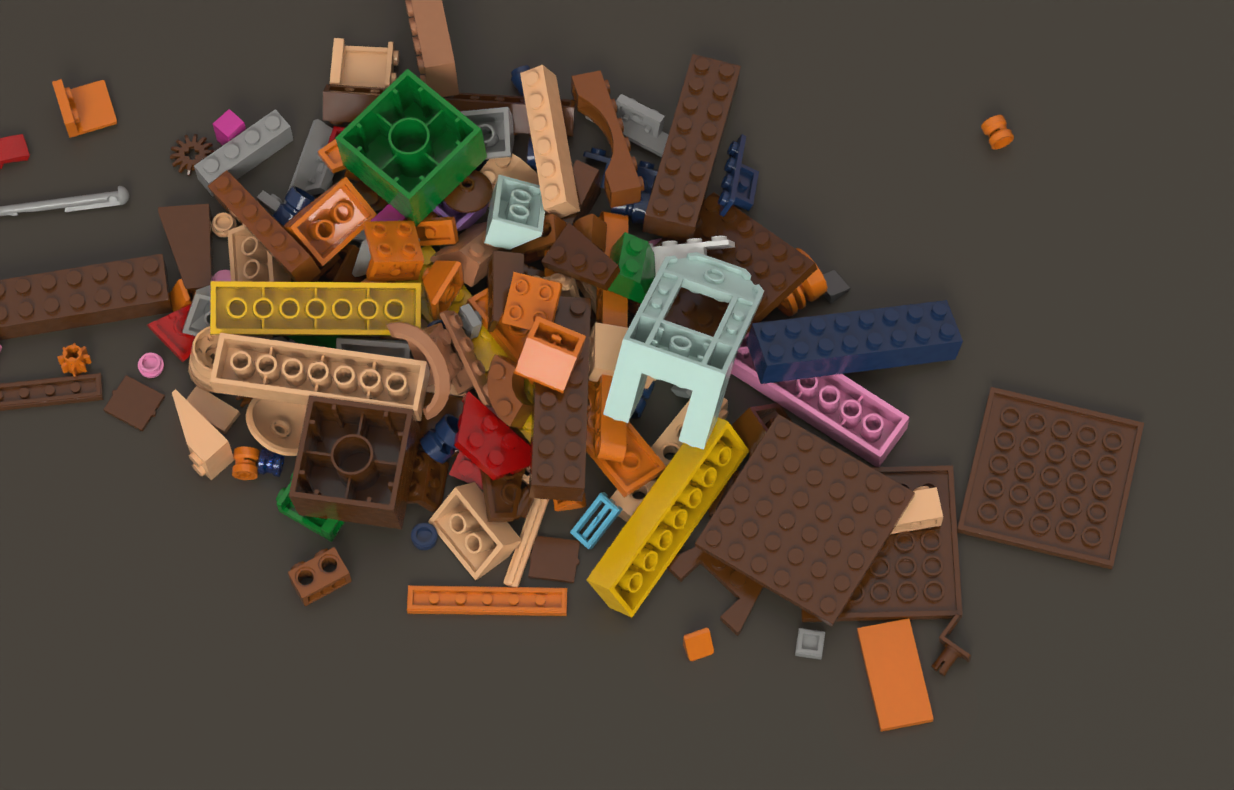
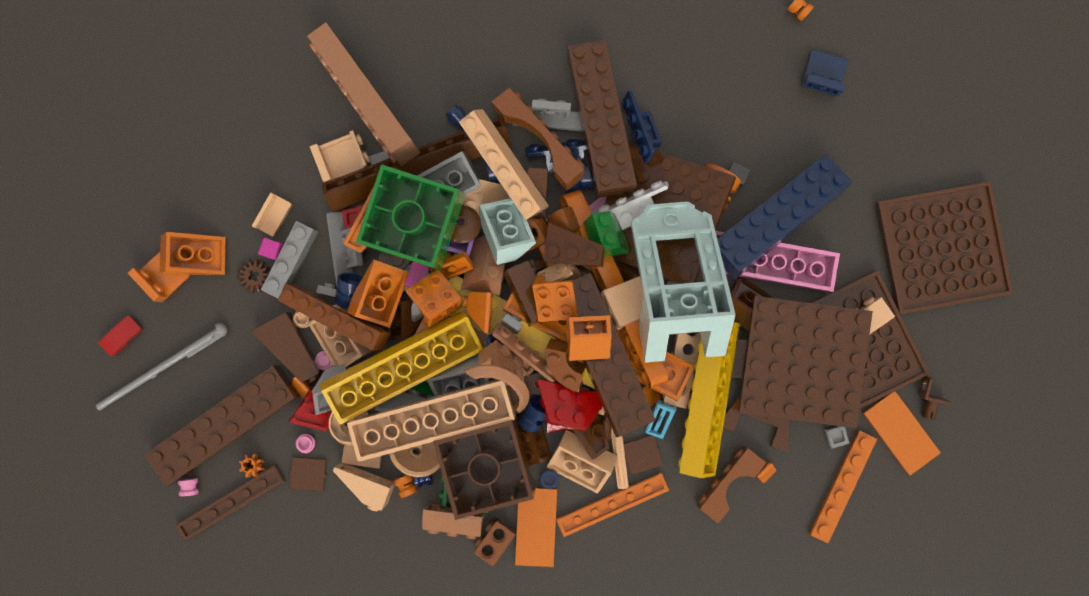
camera: 25 degrees left, 20 degrees up
none -> orange slope [160,232,226,275]
none -> light nougat panel [252,193,293,237]
none -> nougat slope [422,503,484,539]
none -> orange tile [515,487,557,567]
none -> orange slope [642,386,662,407]
none -> dark orange arch [697,446,766,523]
none -> dark blue bracket [801,50,848,97]
none -> orange plate [809,430,877,543]

